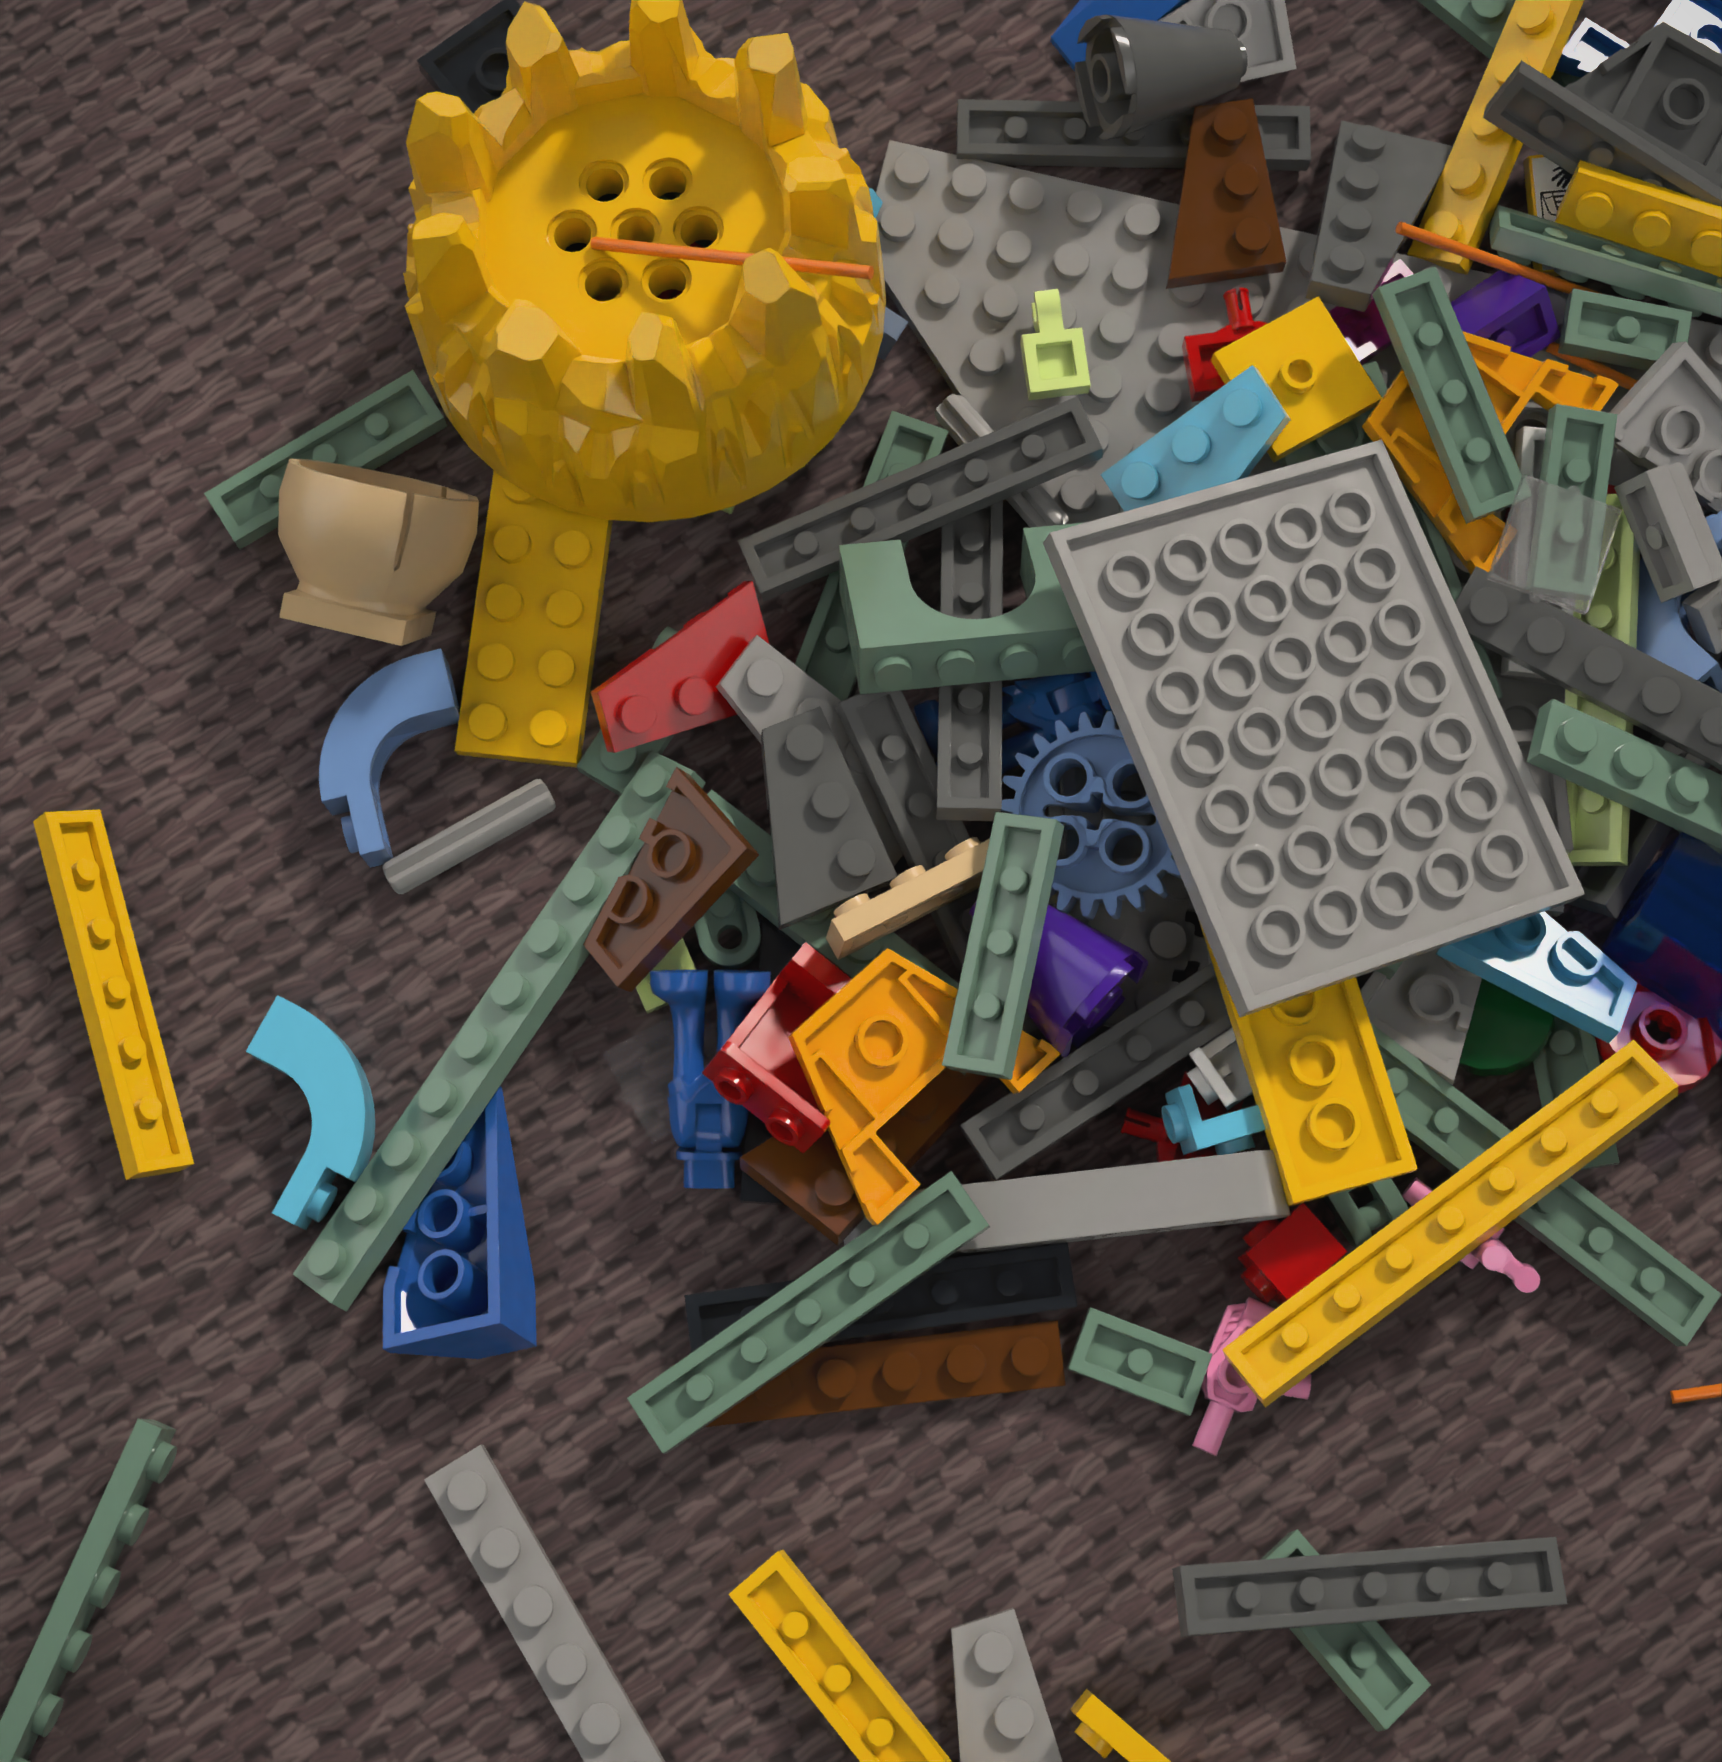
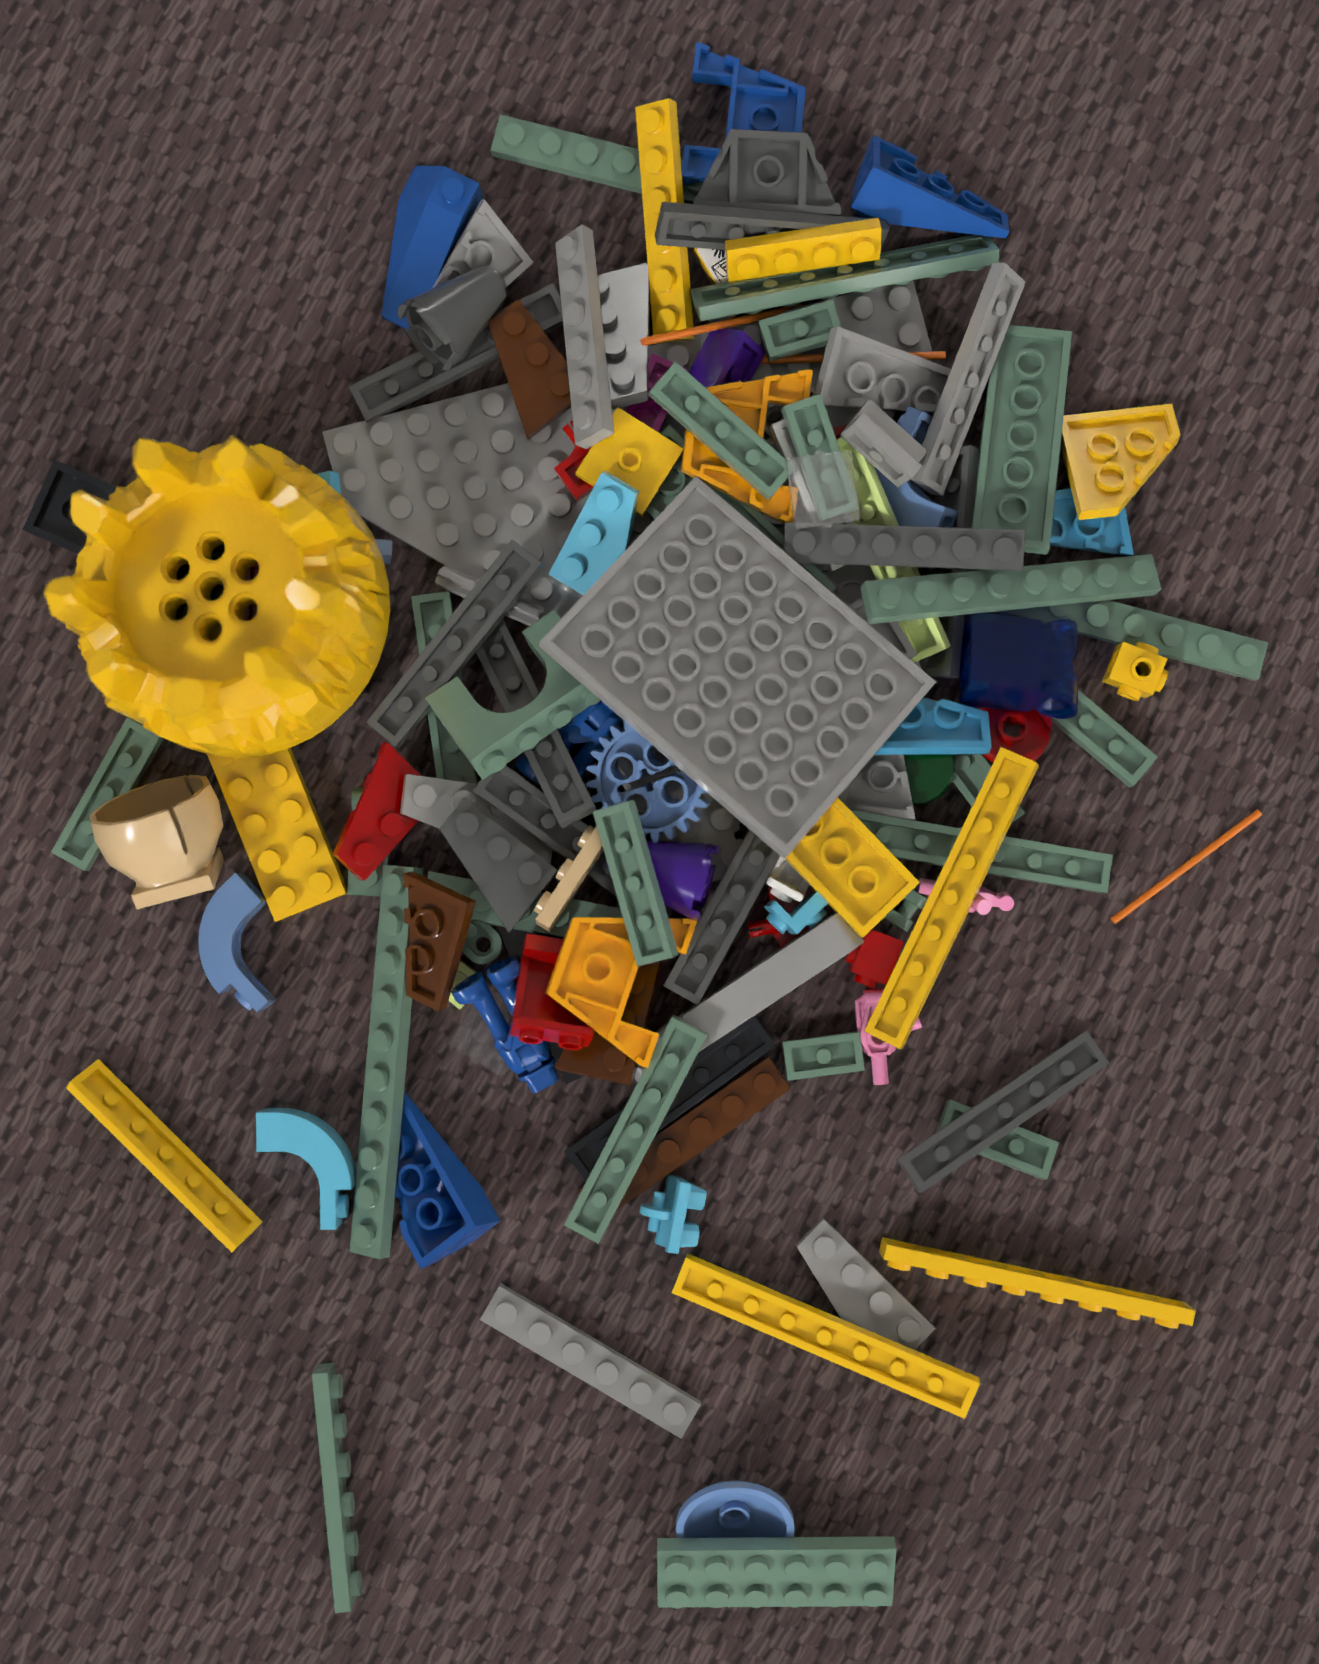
camera: 25 degrees left, 10 degrees up
light grey axle [382,779,556,894] -> none
orange piece [591,237,874,280] -> none
yellowish green plate [1020,289,1091,401] -> none
none -> light grey plate [555,224,614,449]
none -> medium azure hips [639,1174,707,1254]

